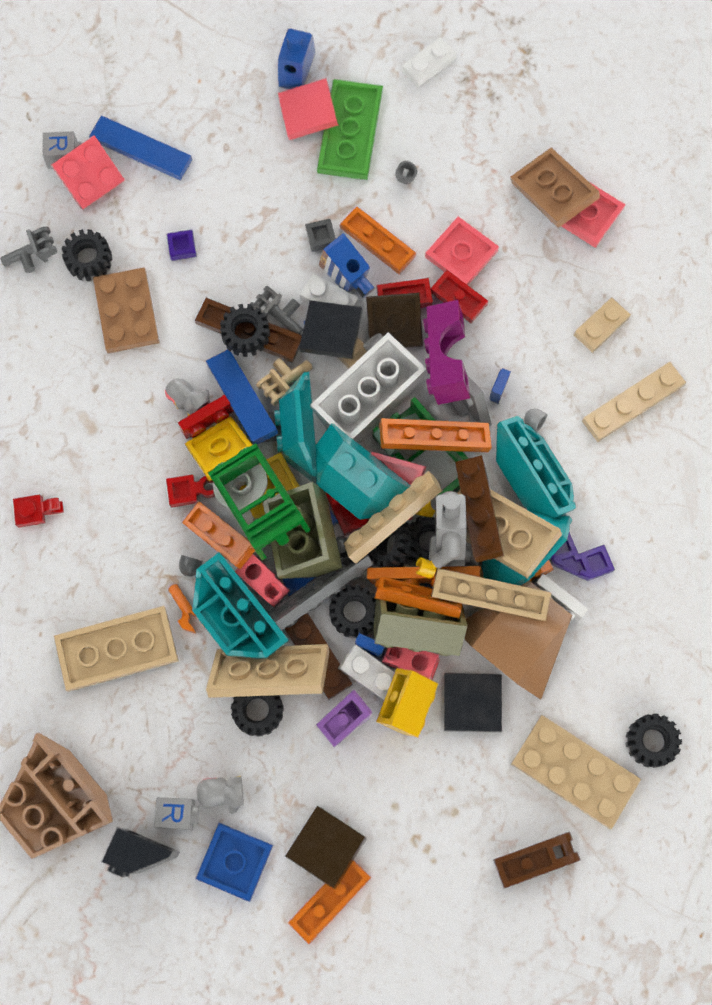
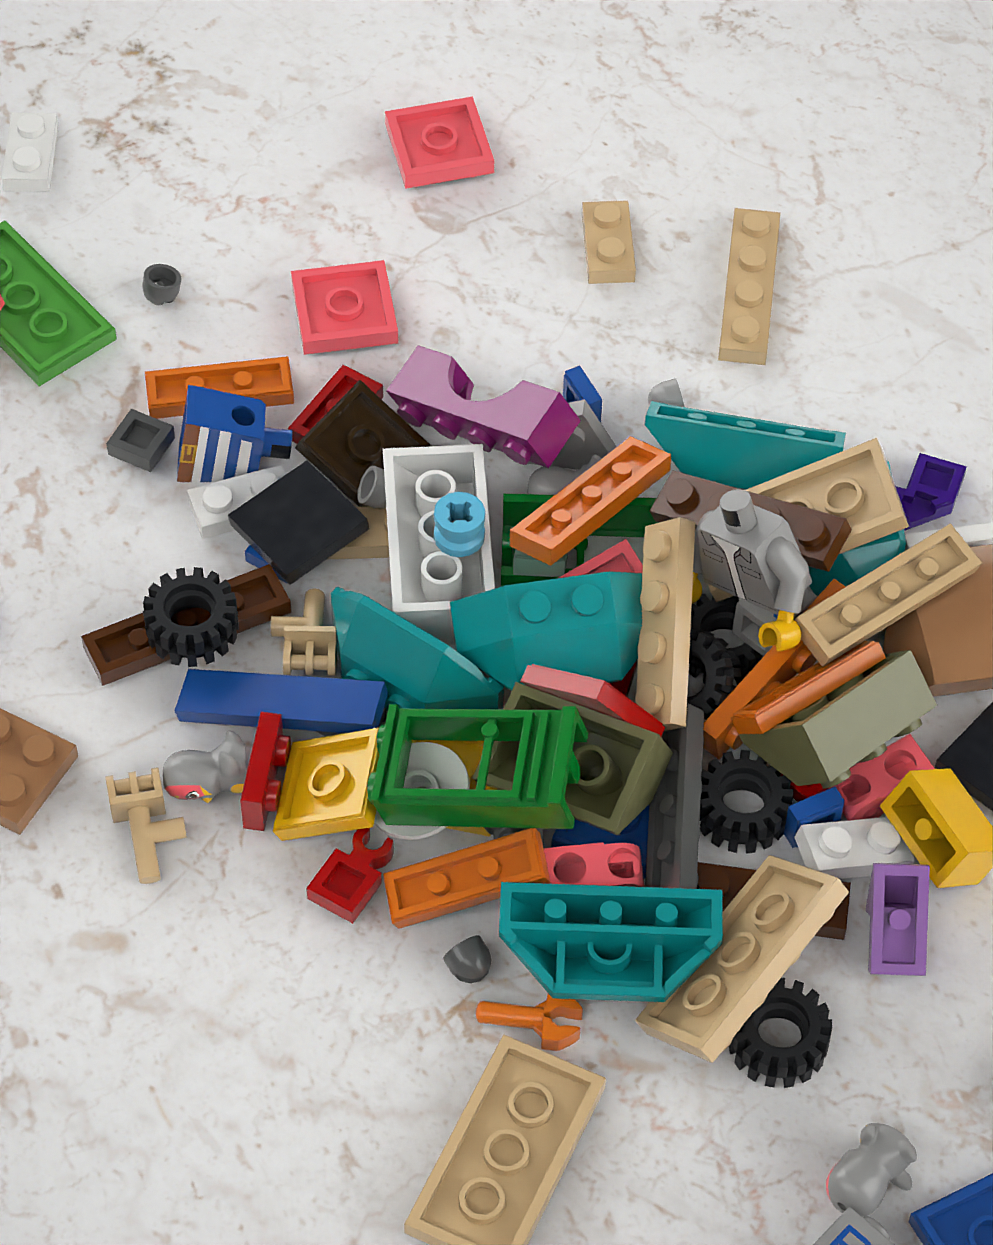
camera: 50 degrees left, 20 degrees down
red plate [13,494,64,528] -> none
dark grey arm [250,286,303,335] -> none
red plate [431,270,488,324] -> none
medium nougat plate [510,147,600,228] -> none
none -> tan arm [105,768,187,884]
none -> medium azure wheel [434,492,485,557]
none -> red tile [520,664,665,737]

